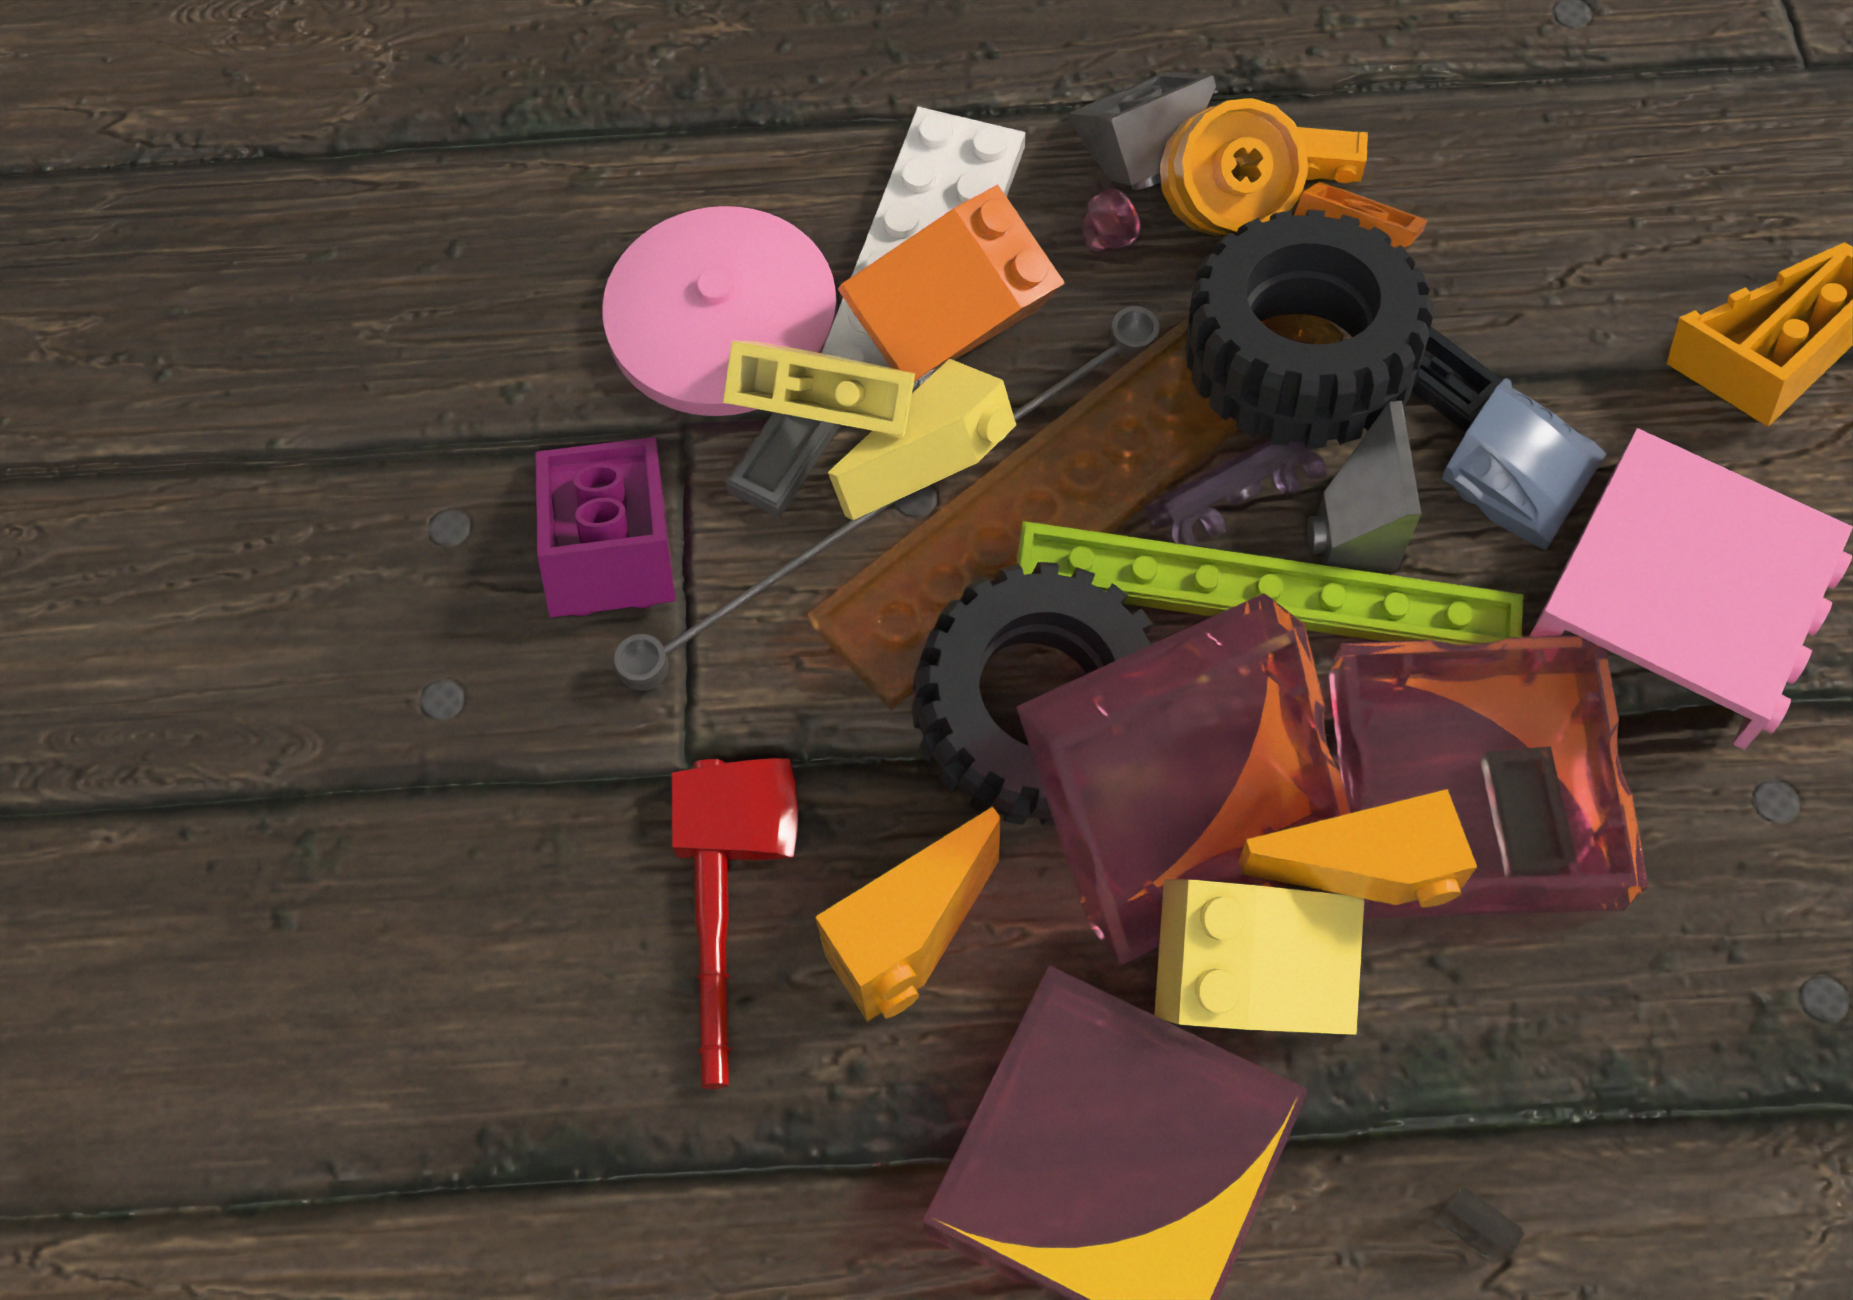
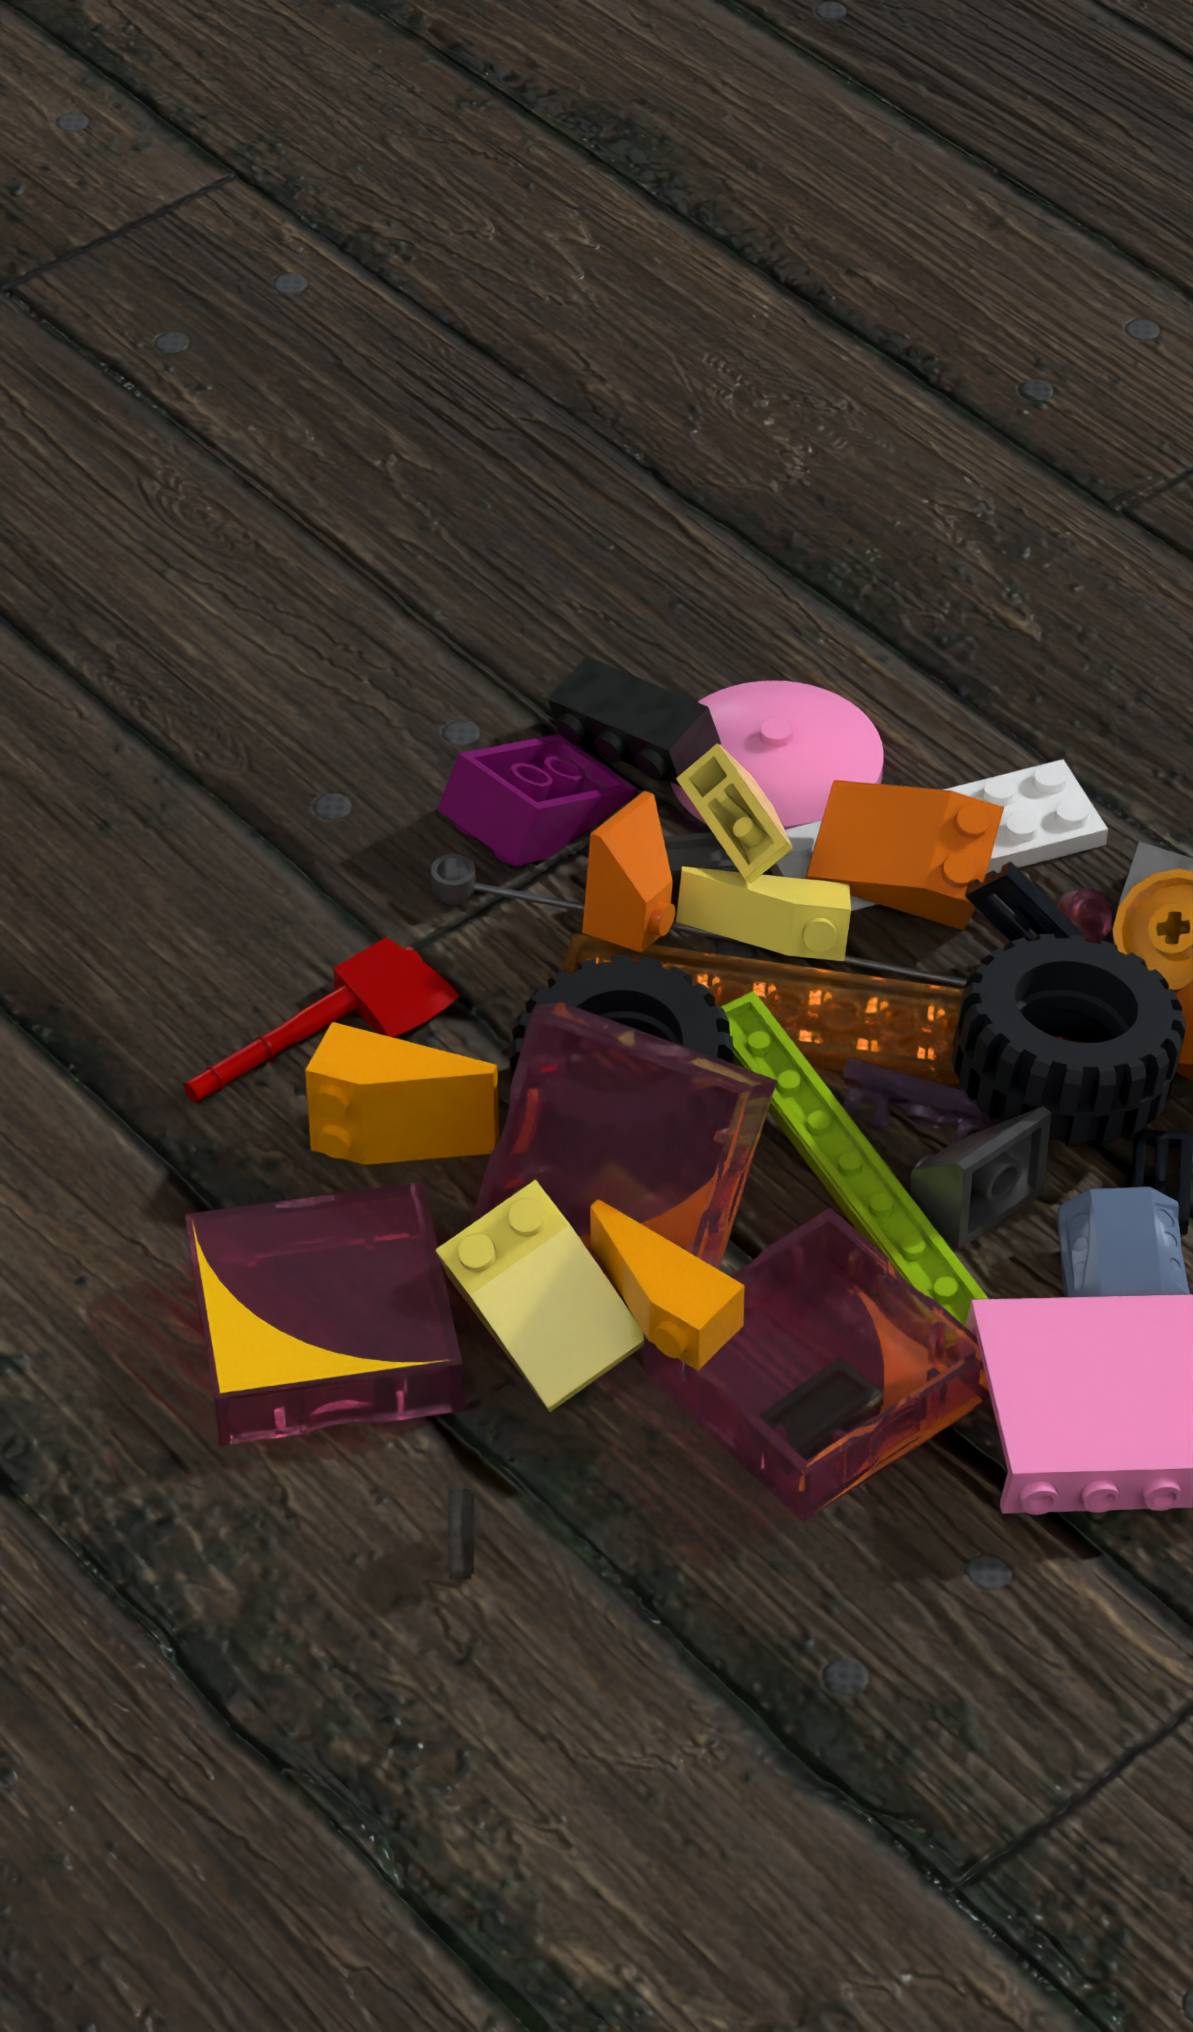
camera: 50 degrees right, 20 degrees down
none -> pearl dark grey brick [547,656,721,787]
none -> orange slope [582,791,675,953]
none -> black tile [965,861,1083,942]

